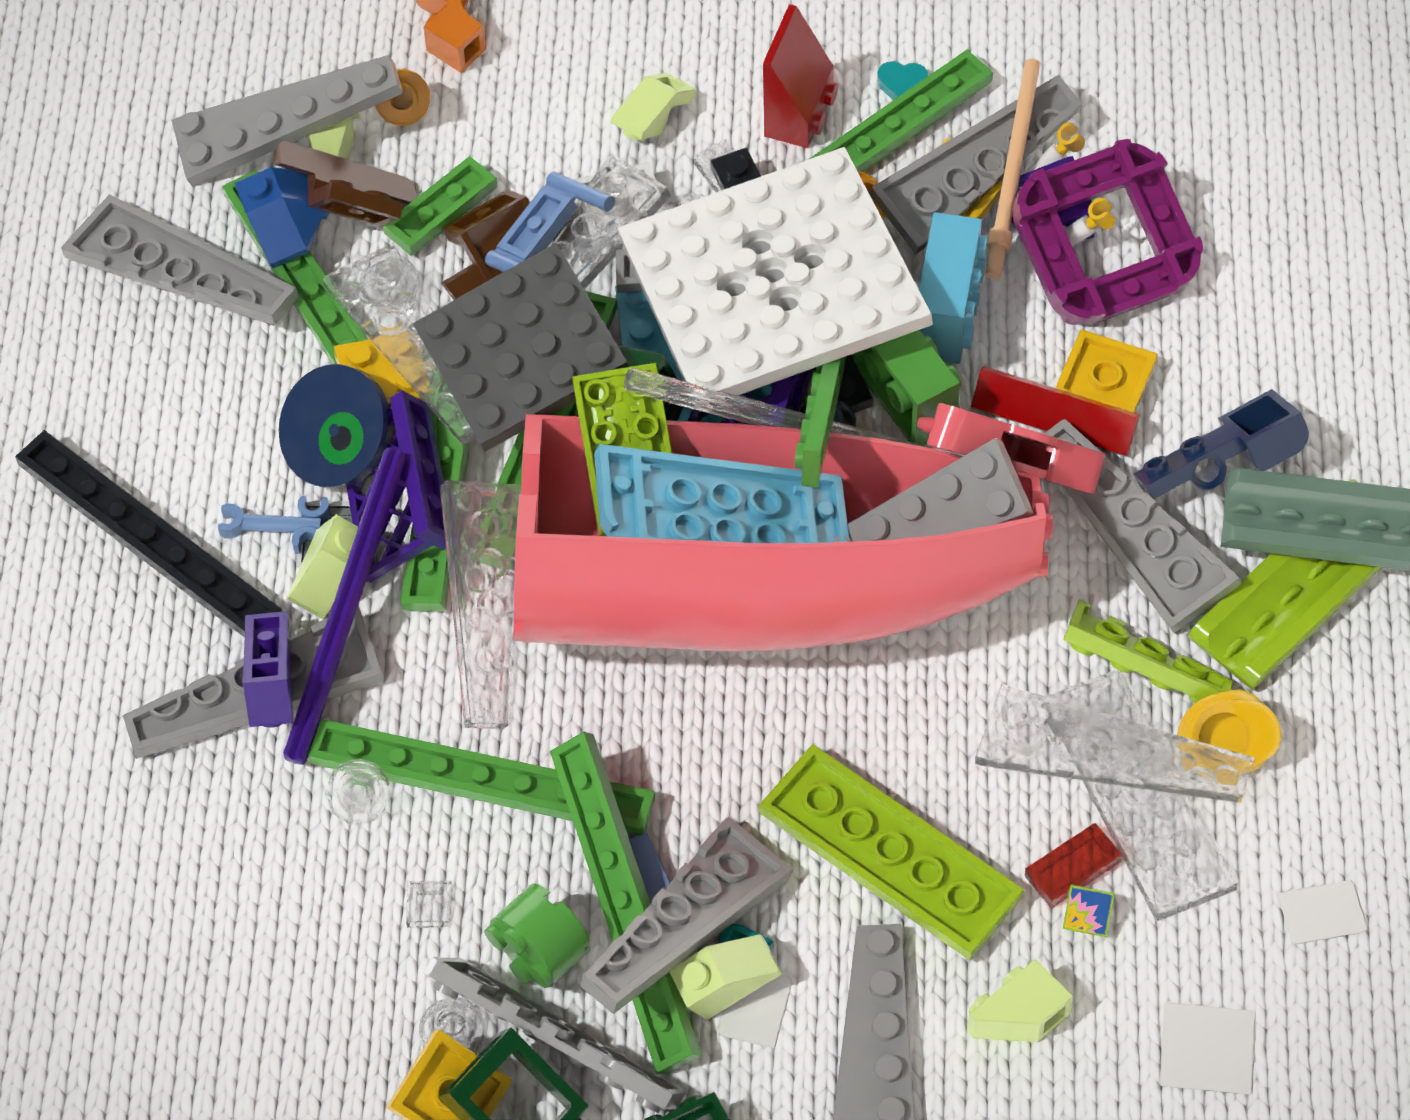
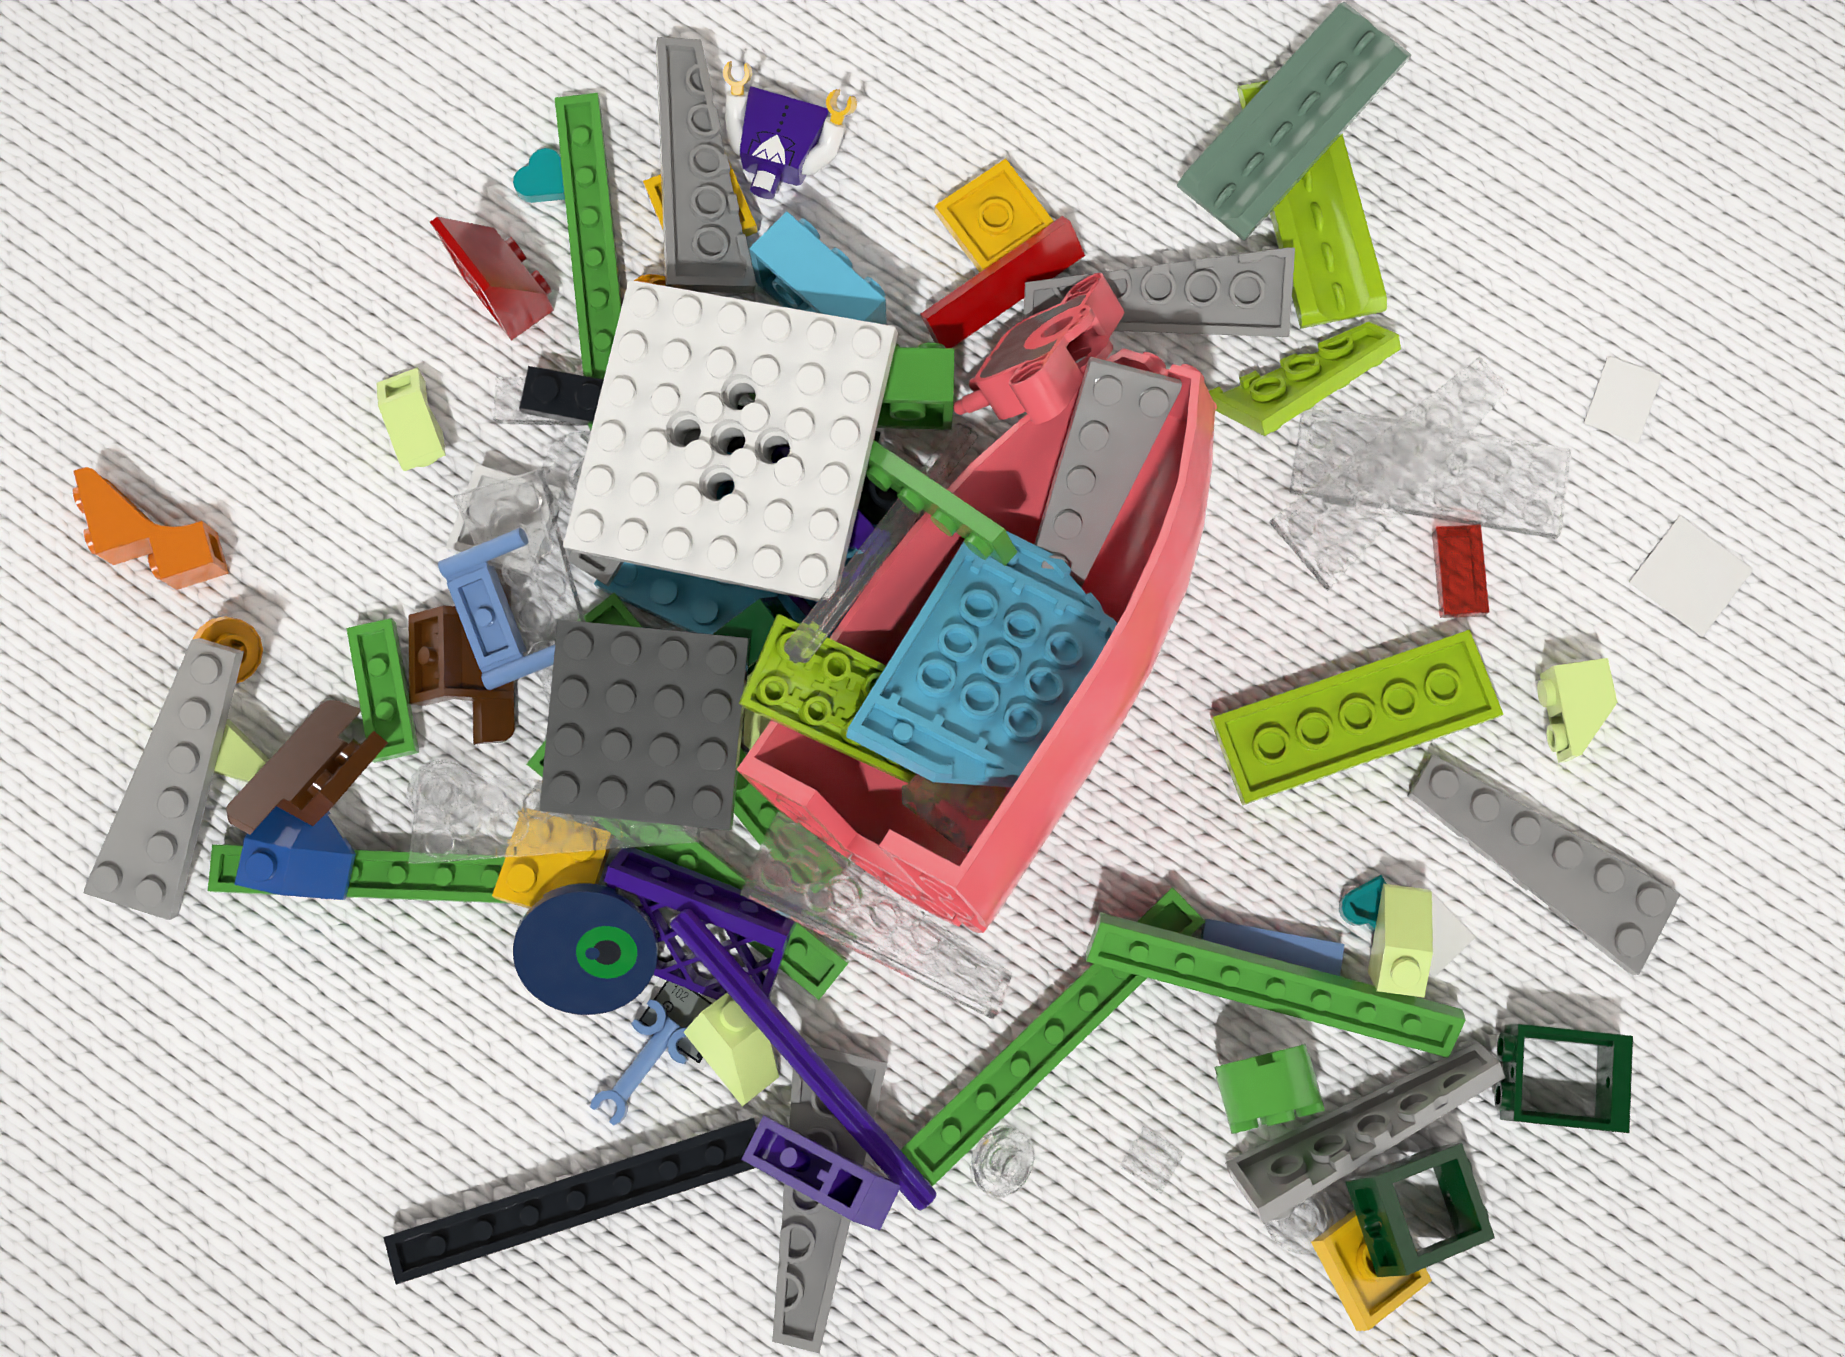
camera: 60 degrees left, 20 degrees up
light grey wing [61,194,299,325] -> none
light grey wing [580,817,793,1014] -> none
light nougat bar [985,59,1041,280] -> none
magenta plate [1013,139,1203,325] -> none
tile [1062,884,1115,937] -> none
dark blue plate [1133,389,1309,499] -> none
yellow piece [1177,690,1282,782] -> none

